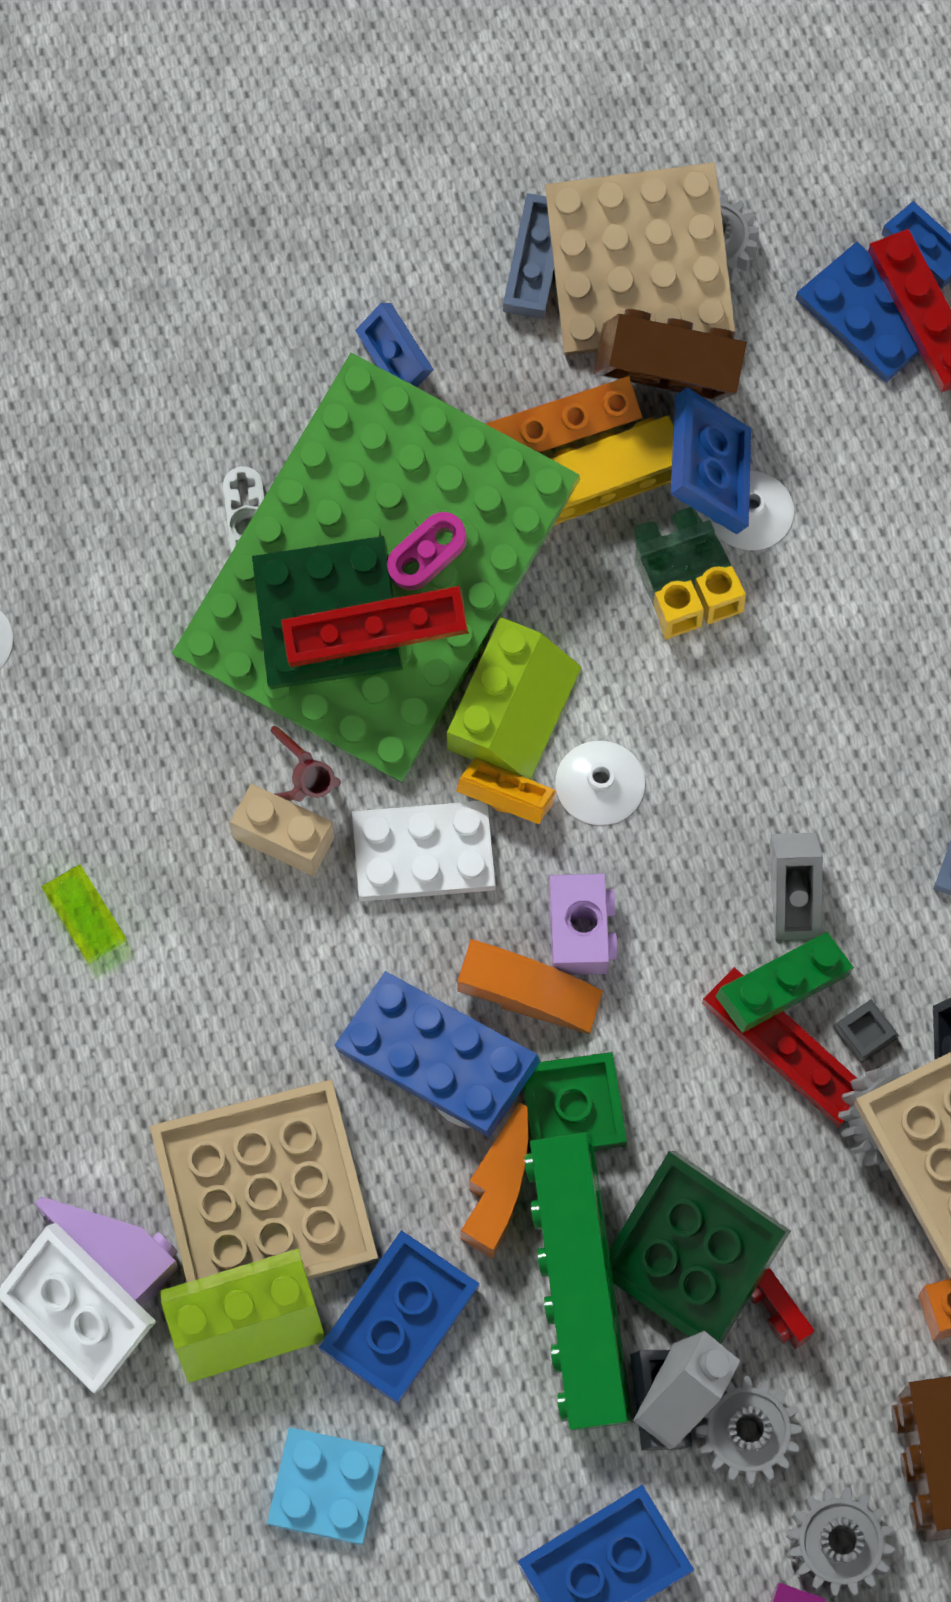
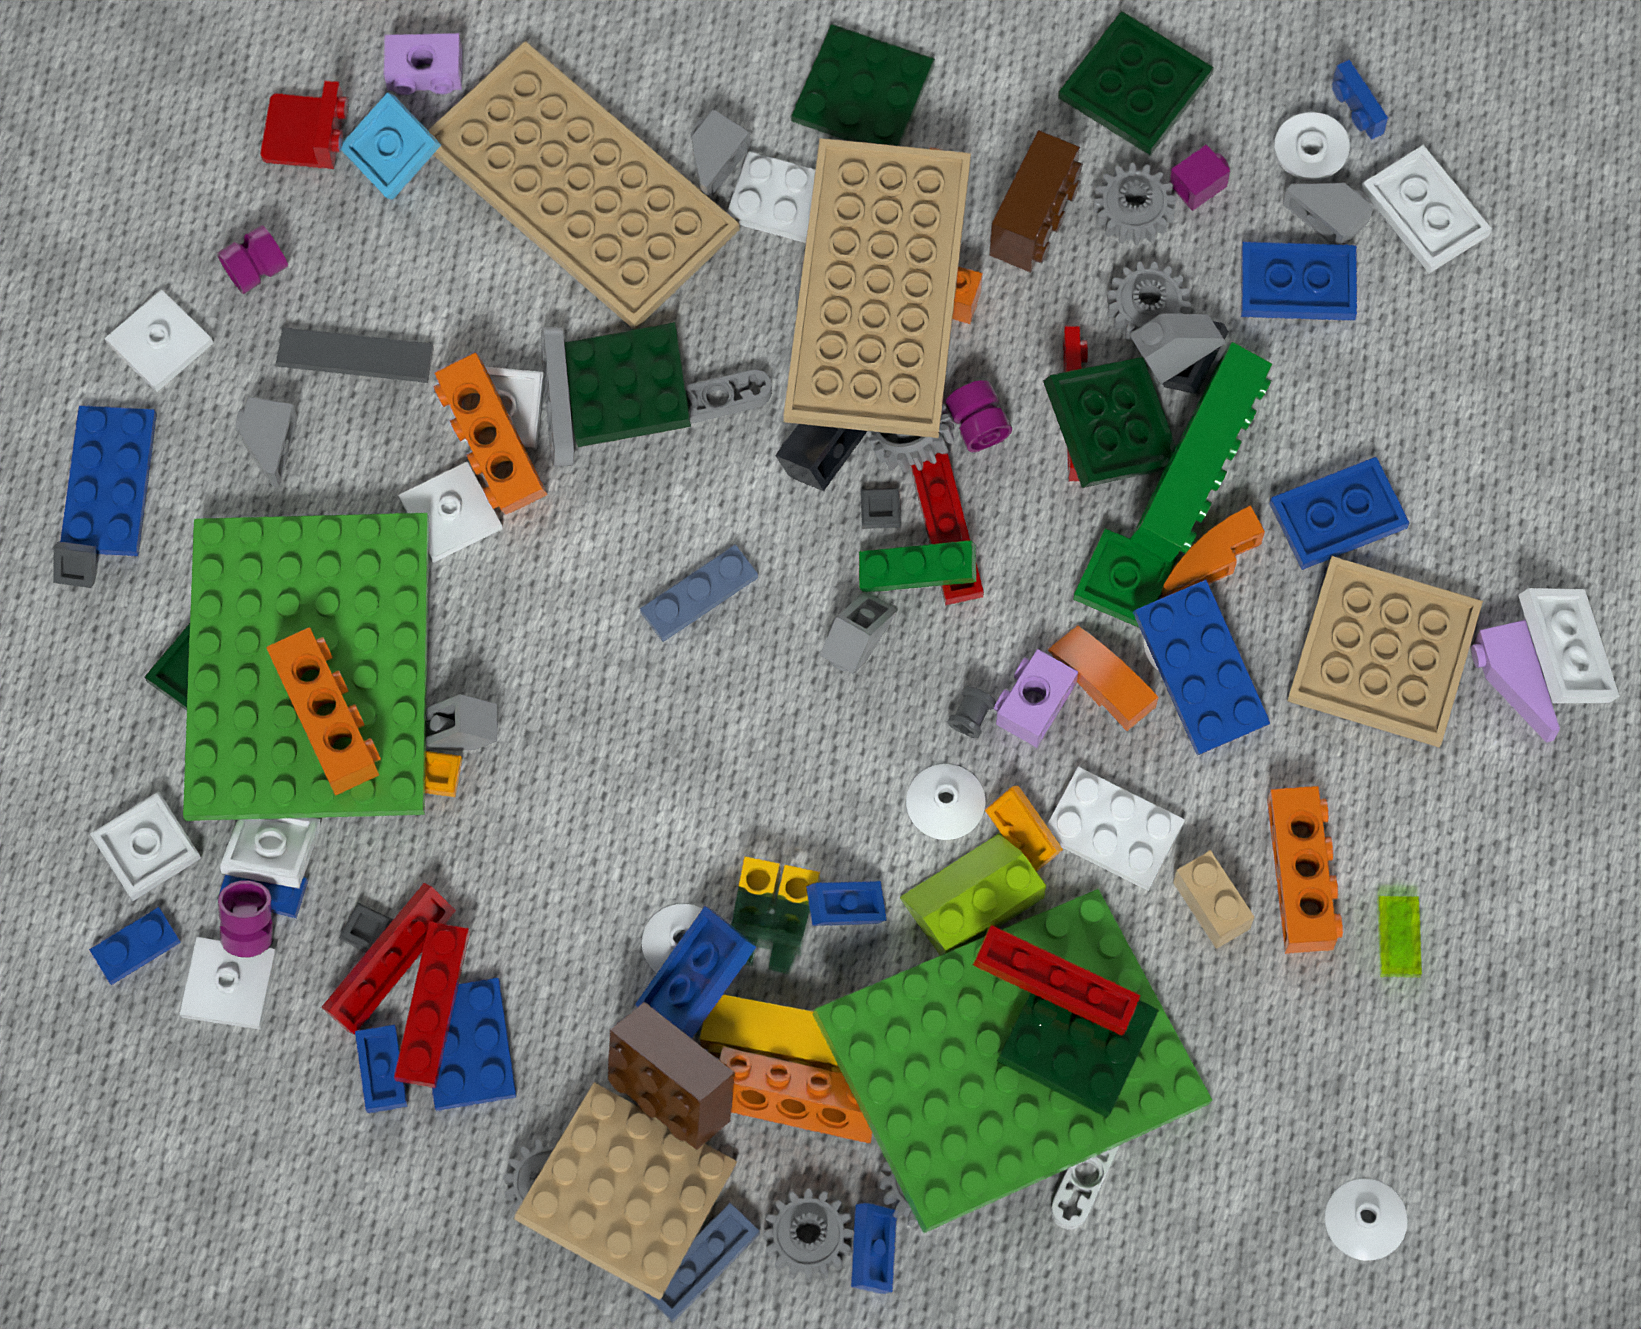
camera: 145 degrees left, 0 degrees up
lime slope [161,1248,325,1383] -> none
medium azure plate [267,1427,384,1546] -> none
dark red plant [270,726,341,802] -> none
dark pink plate [387,512,467,590] -> none
none -> light grey gear [763,1188,854,1282]
none -> blue plate [807,881,887,926]
none -> magenta wheel [946,380,1012,452]
none -> dark grey bush [948,686,996,738]
none -> orange brick [1267,786,1343,954]

